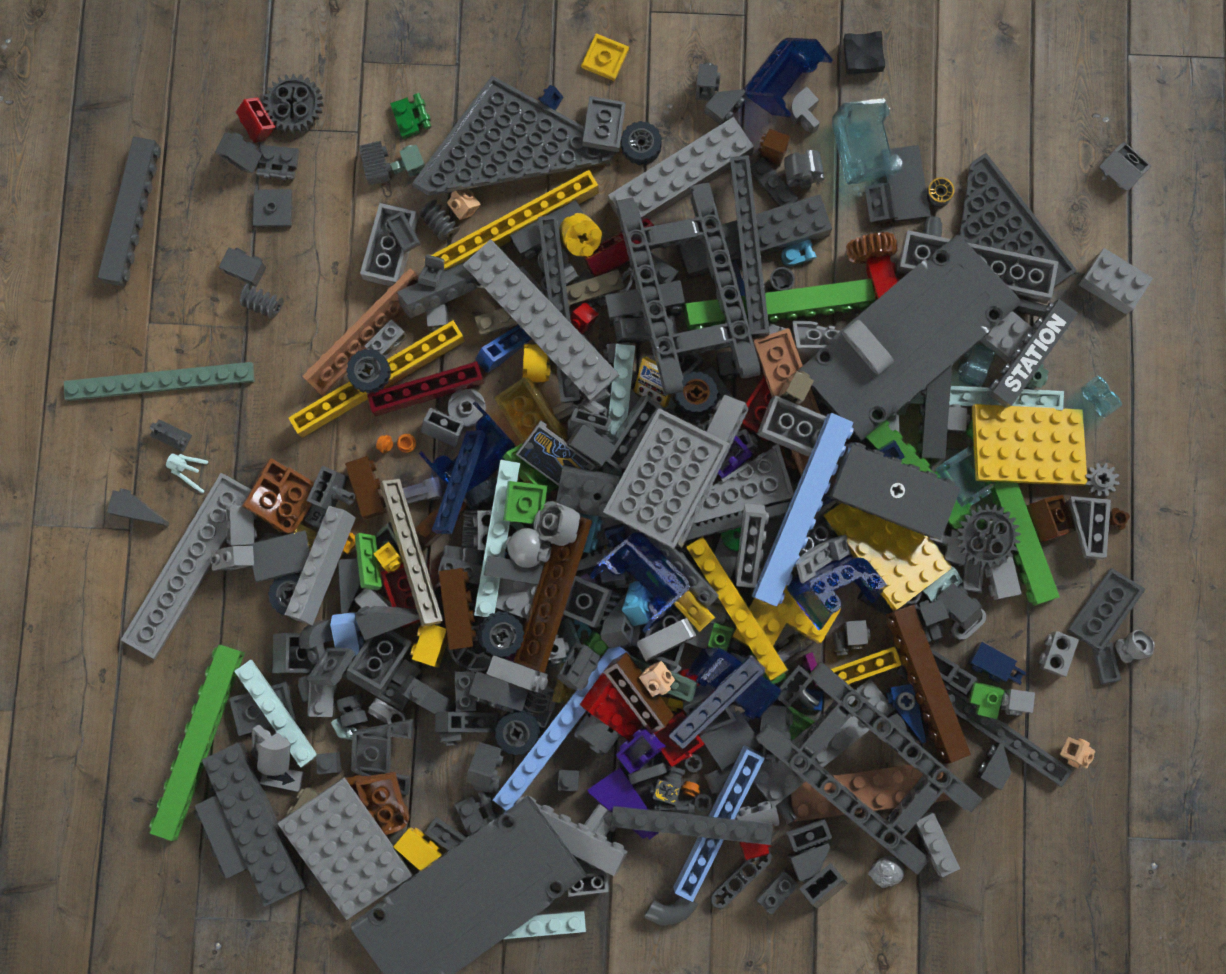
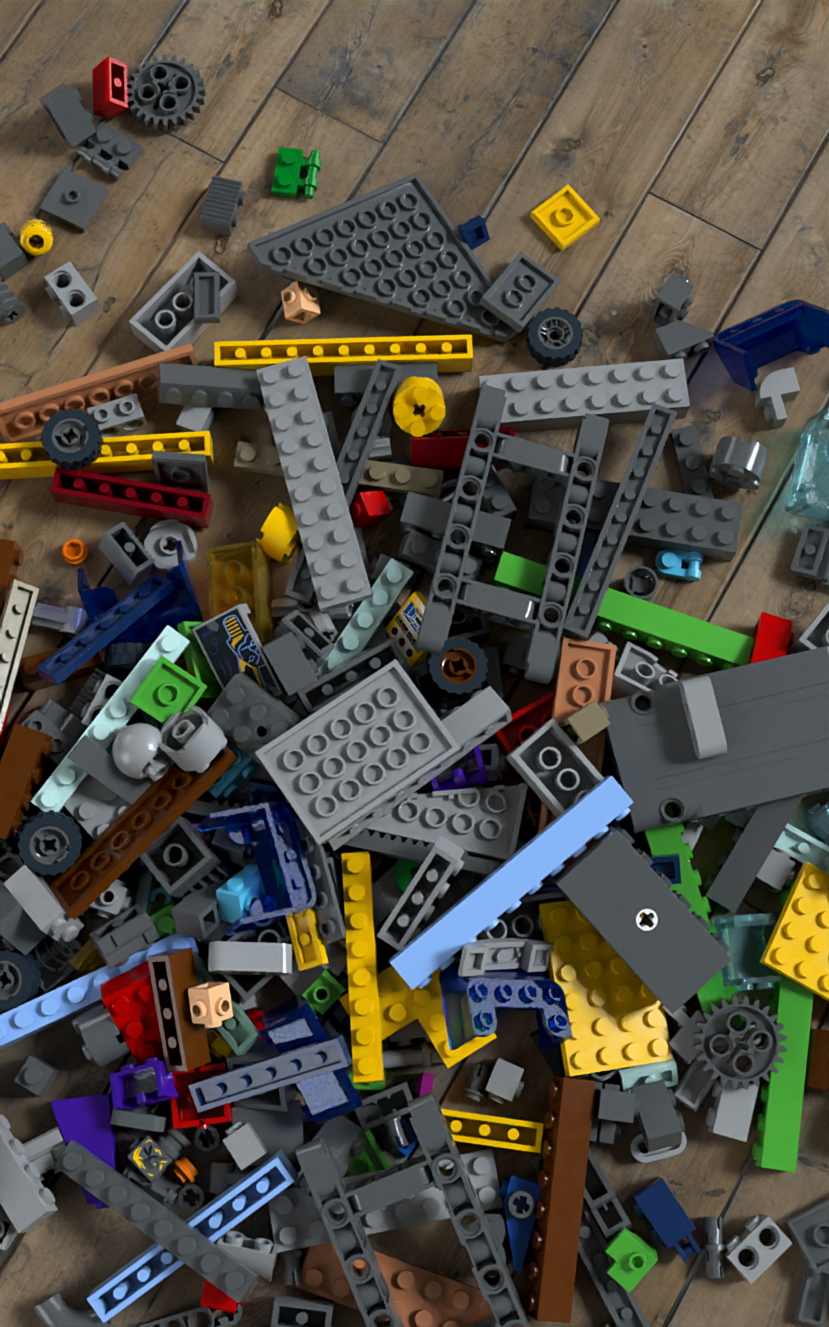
camera: 20 degrees right, 5 degrees down
orange plate [376,435,393,454] -> none
sand green brick [390,145,425,177] -> none
dark grey bracket [418,255,444,288] -> none
dark grey piece [420,199,460,241] -> none
blue slope [475,325,532,373] -> none
reddish brown brick [758,128,791,166] -> none
dark orange gear [846,232,898,264] -> none
light grey brick [1000,689,1035,716] -> none
none -> yellow head [20,219,53,256]
none -> light grey brick [44,261,102,326]
none -> dark grey plate [152,451,210,493]
none -> light grey brick [222,1122,268,1170]
none -> dark grey pin [702,1217,726,1278]

